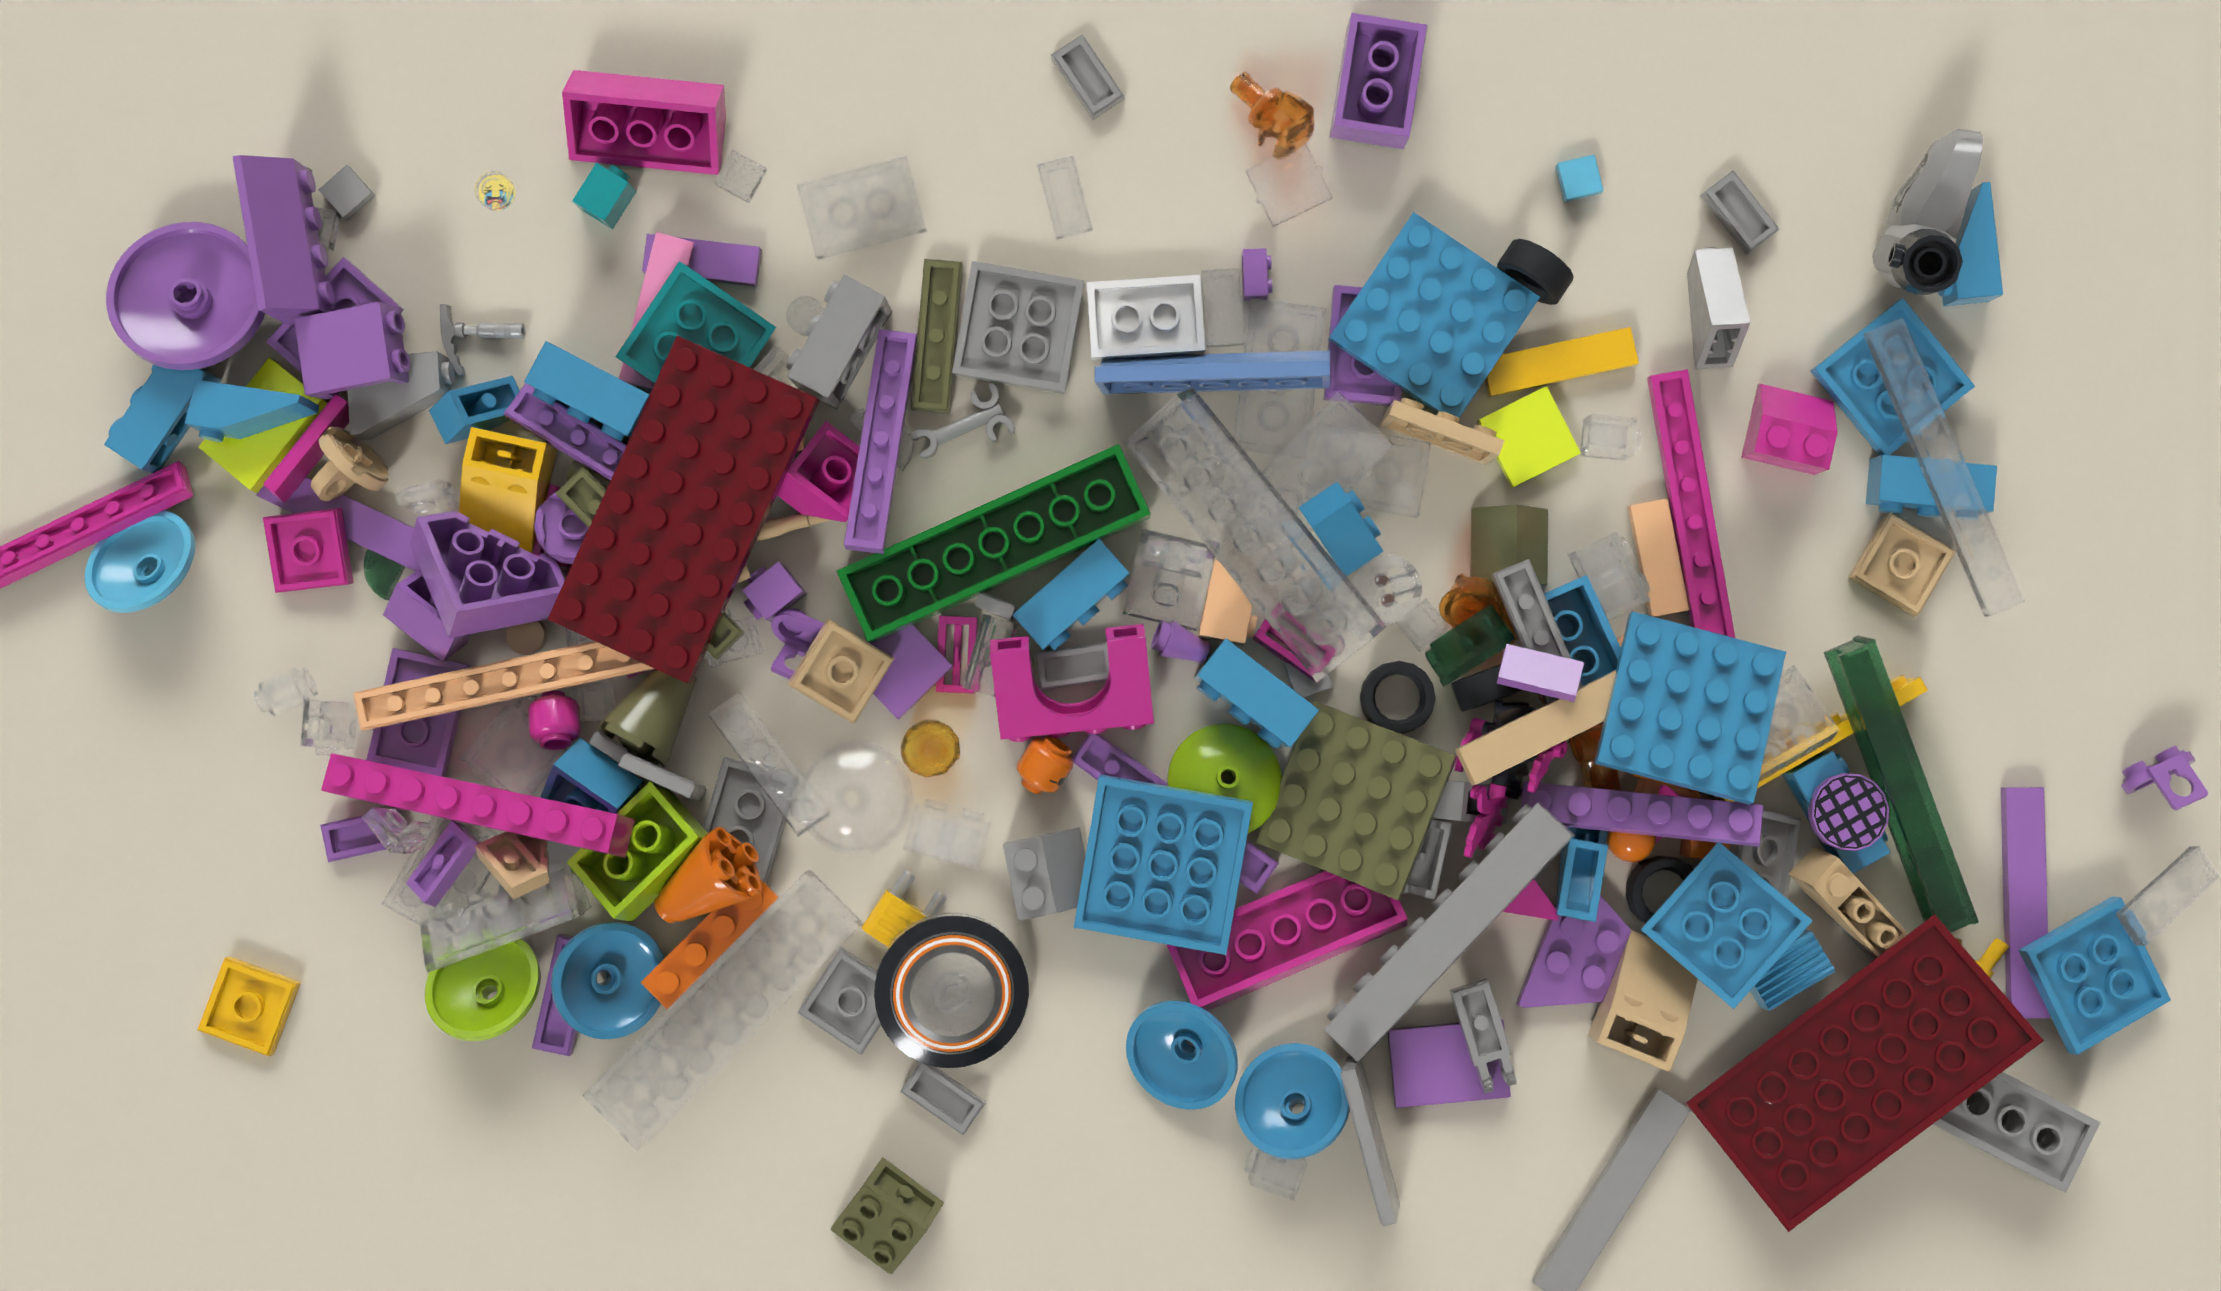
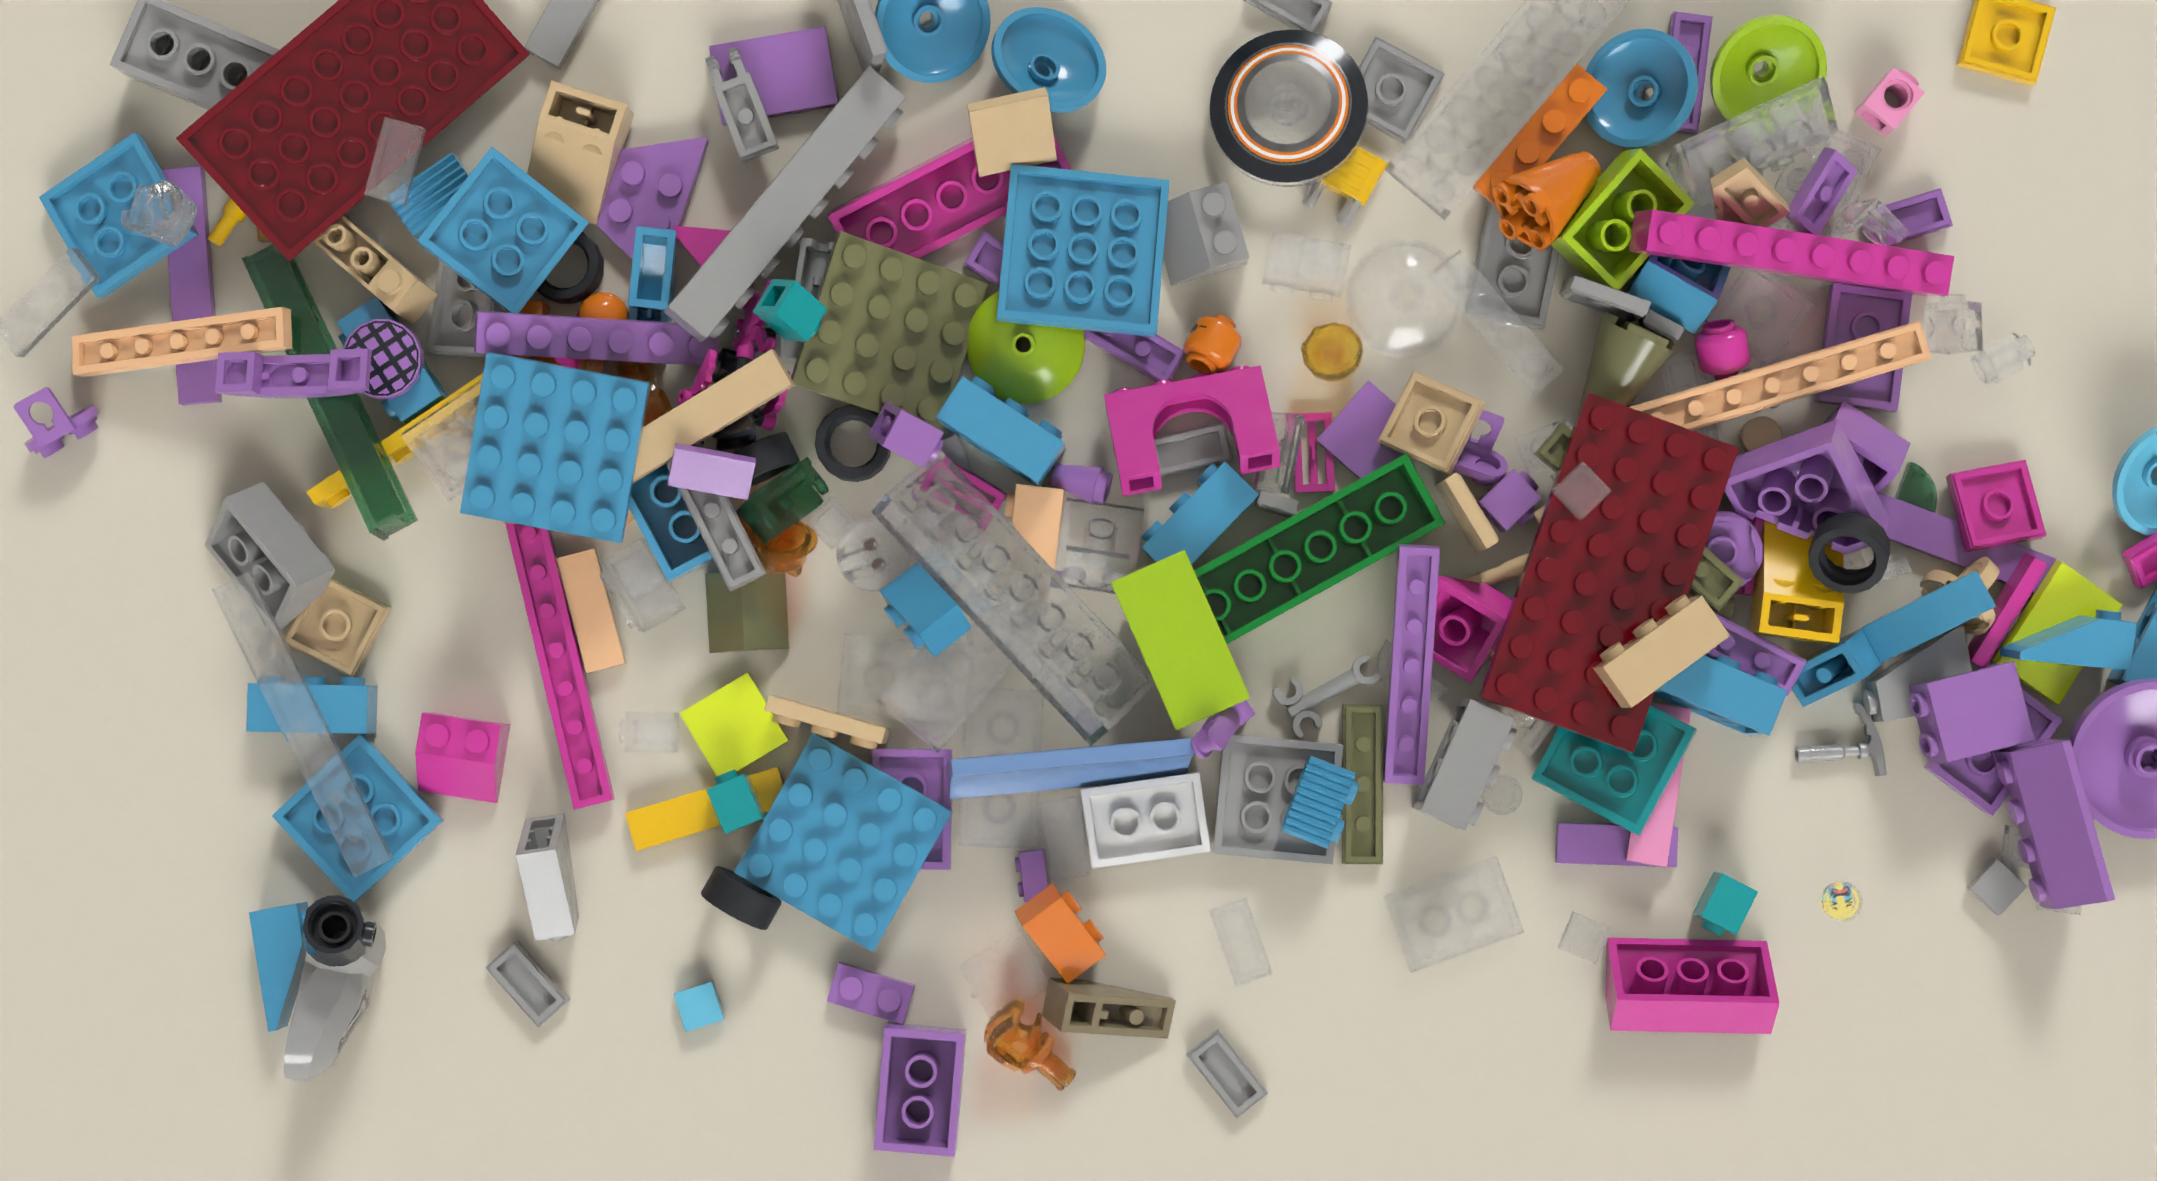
camera: 175 degrees left, 0 degrees up
none -> light nougat plate [71,307,292,377]
none -> clear hair [121,180,197,246]
none -> light grey slope [205,482,335,632]
none -> medium lavender slope [215,349,372,398]
none -> clear tile [364,117,426,206]
none -> teal brick [706,769,766,834]
none -> teal brick [753,279,827,342]
none -> medium lavender plate [827,962,915,1024]
none -> medium lavender brick [868,401,944,468]
none -> tan tile [967,87,1057,177]
none -> orange brick [1014,883,1106,984]
none -> dark tan slope [1042,977,1176,1039]
none -> lime tile [1111,550,1250,731]
none -> medium lavender piece [1191,700,1256,759]
none -> dark azure brick [1280,755,1359,849]
none -> tan tile [1435,472,1499,553]
none -> clear tile [1552,462,1611,520]
none -> tan brick [1593,595,1730,708]
none -> black tyre [1809,513,1890,593]
none -> bright pink brick [1854,68,1925,137]
none -> dark azure slope [1861,570,1996,663]

